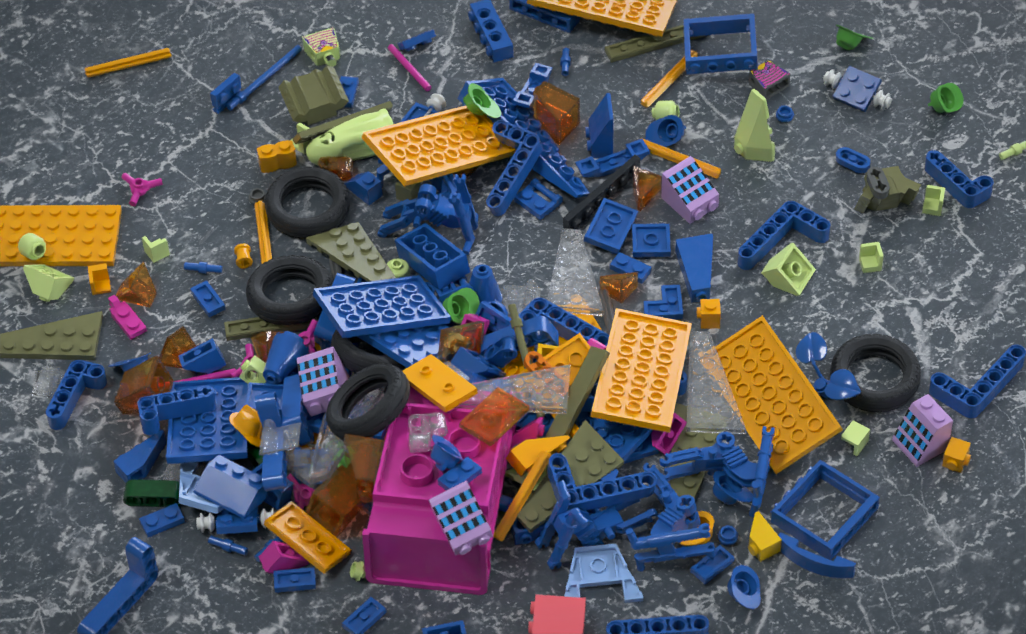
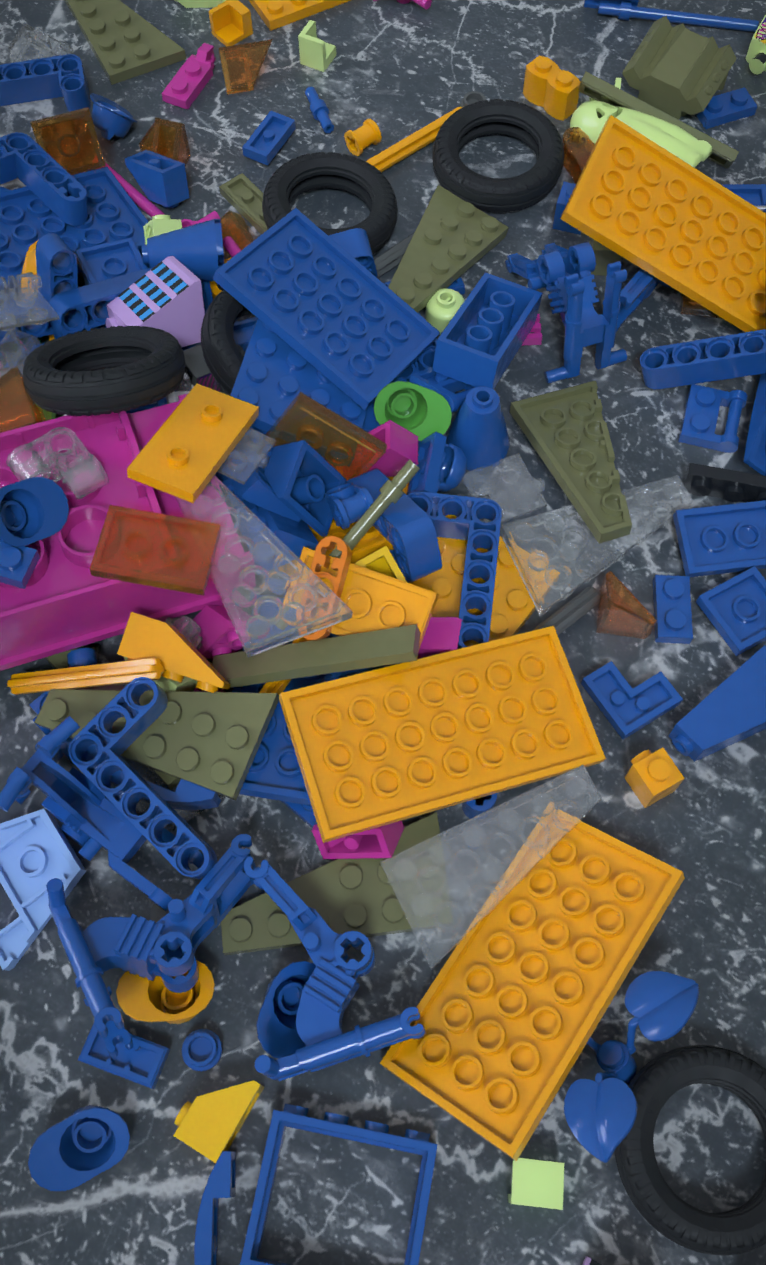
camera: 60 degrees right, 15 degrees up
none -> olive wing [510,381,632,544]

